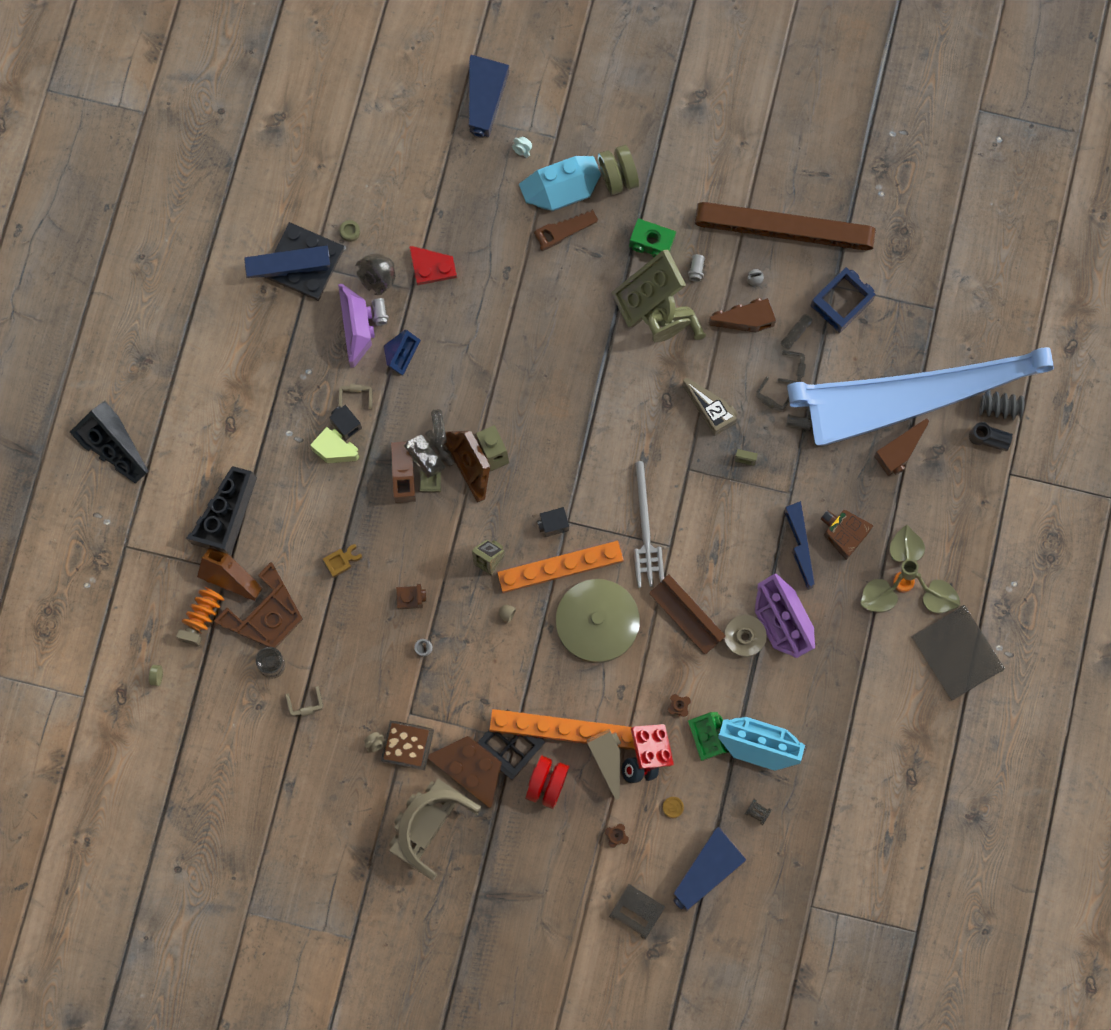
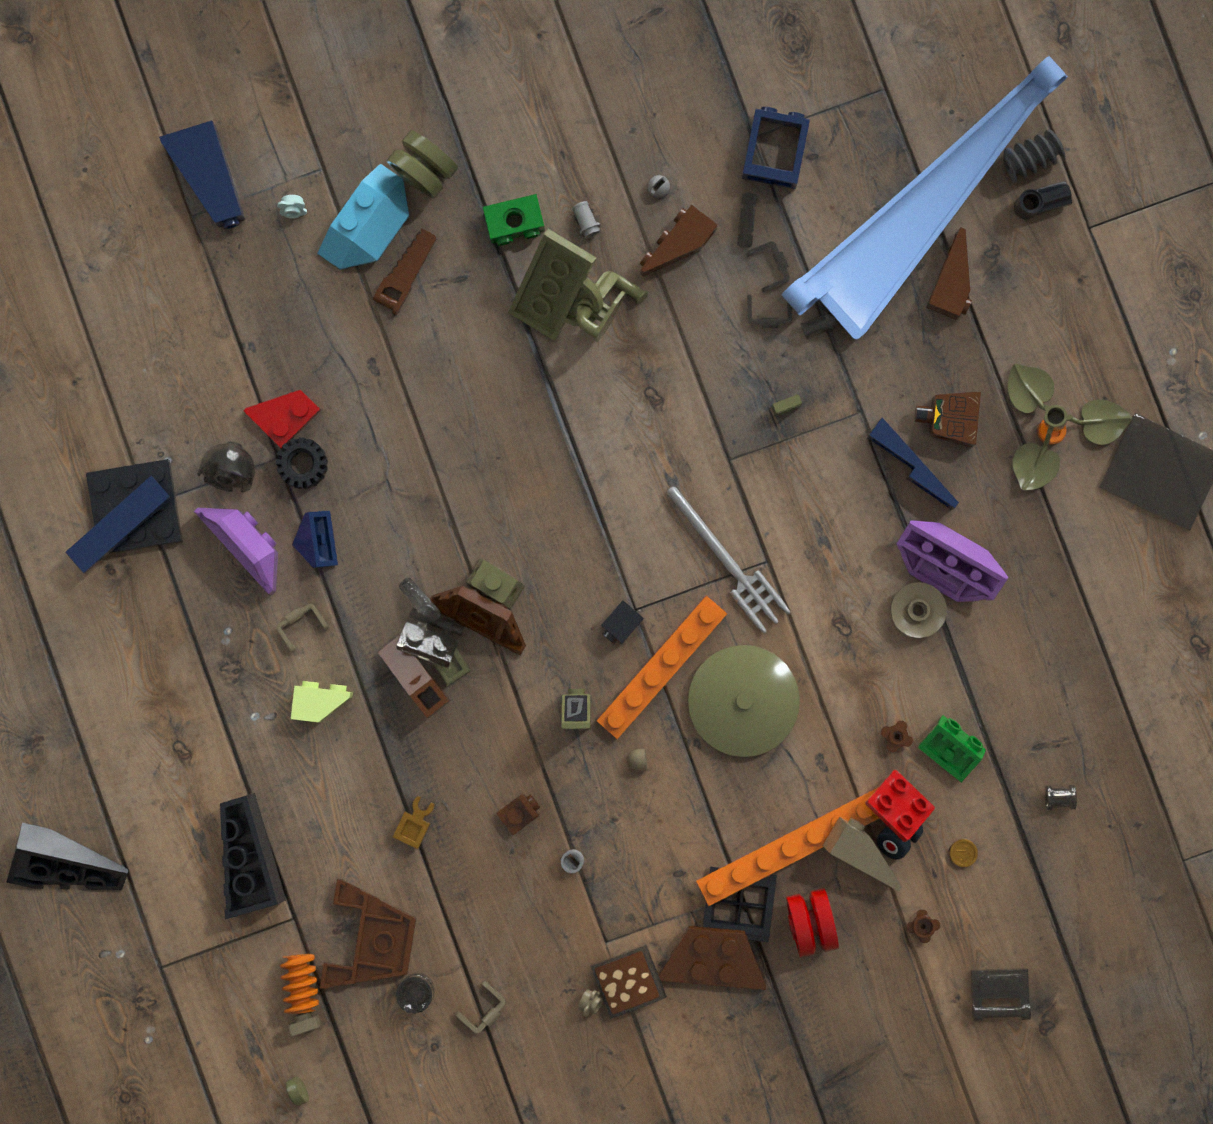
camera: 30 degrees left, 10 degrees up
reddish brown slope [197,547,263,601] -> none
black brick [329,405,362,441] -> none
olive tile [340,220,360,242] -> none
light grey pin [371,298,389,326] -> none
dark tan piece [389,779,481,881] -> none
reddish brown panel [649,574,726,654] -> none
dark blue slope [673,827,746,911] -> none
dark tan slope [682,378,738,436] -> none
reddish brown beam [695,202,876,251] -> none
medium azure wedge [718,717,805,771] -> none
none -> black tyre [276,437,328,489]

